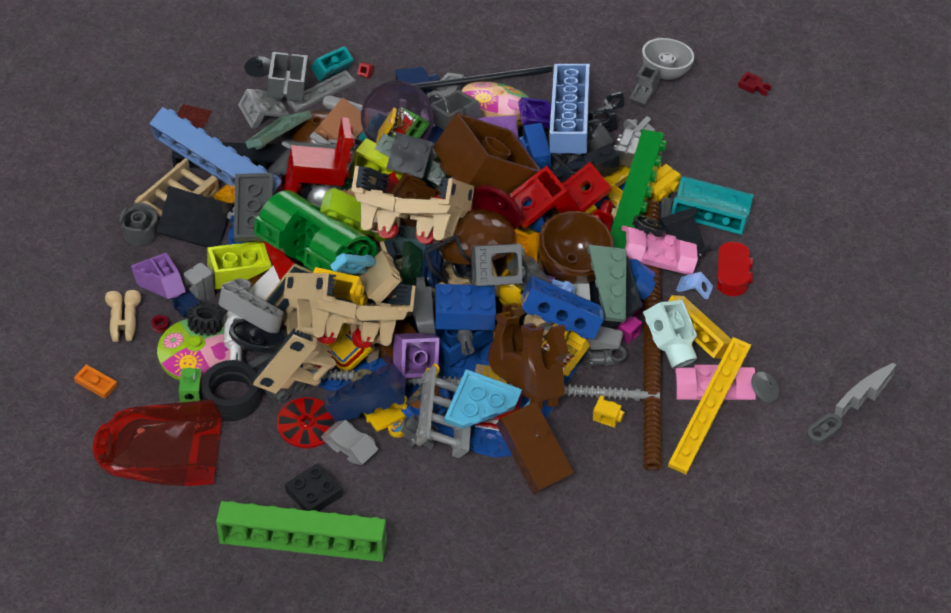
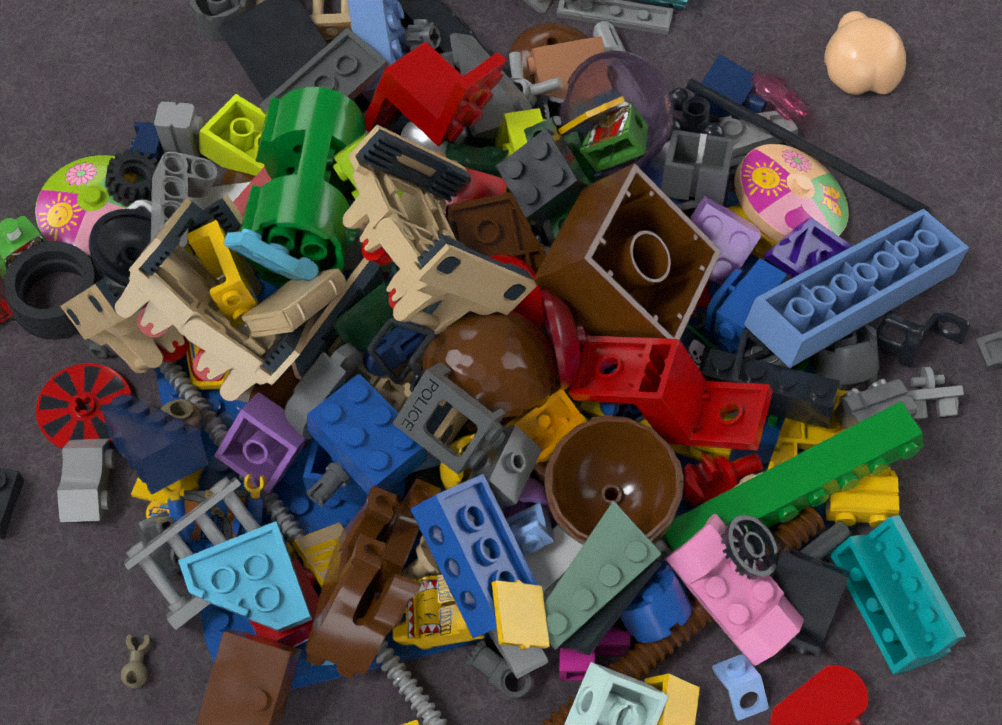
camera: 50 degrees right, 10 degrees up
tan piece [105,290,141,342] -> none
medium lavender wedge [131,253,186,299] -> none
dark red bush [151,315,169,333] -> none
sand green wing [245,110,312,149] -> none
red piece [357,62,374,79] -> none
none -> dark tan arm [120,635,152,688]
none -> dark grey gear [404,19,440,52]
none -> yellow piece [492,580,550,650]
none -> clear pink wing [750,71,810,121]
none -> light nougat piece [824,11,906,95]

